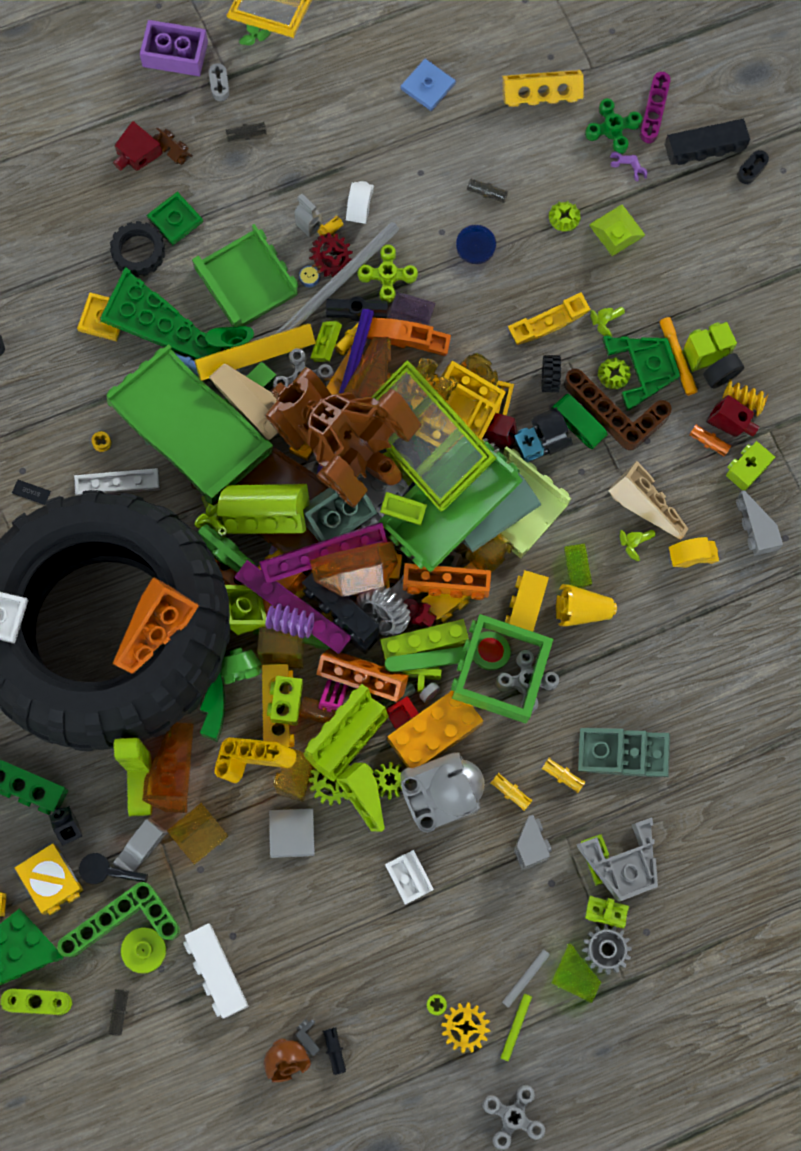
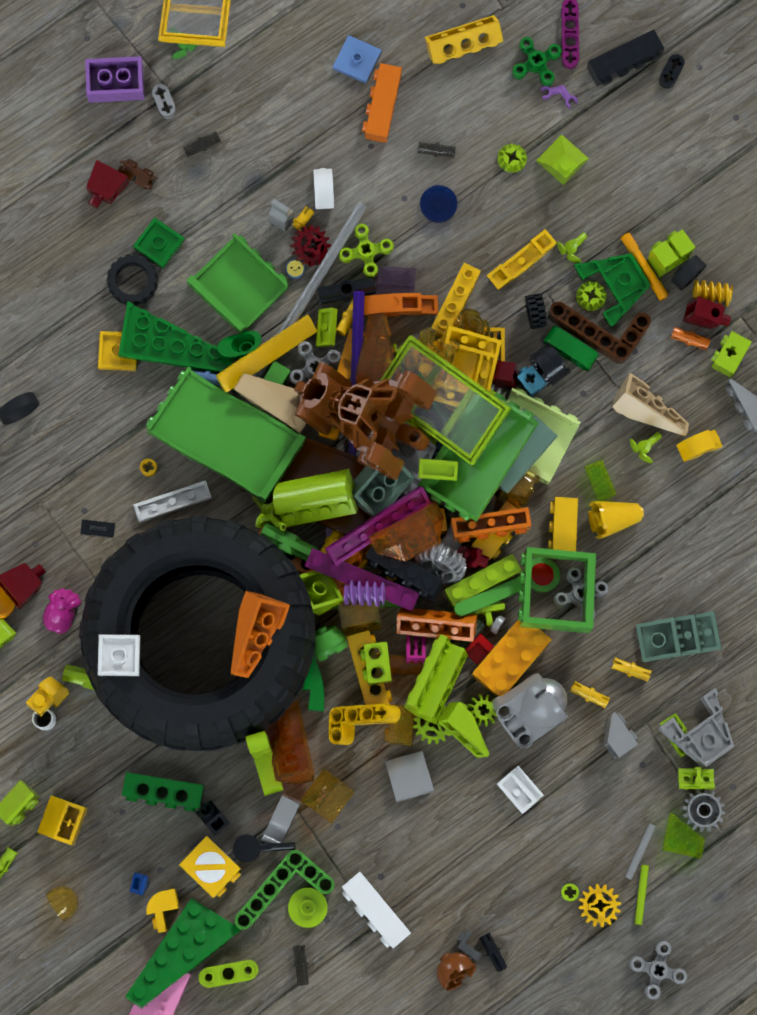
camera: 15 degrees left, 5 degrees up
none -> orange brick [362,63,402,143]
none -> yellow brick [430,263,481,339]

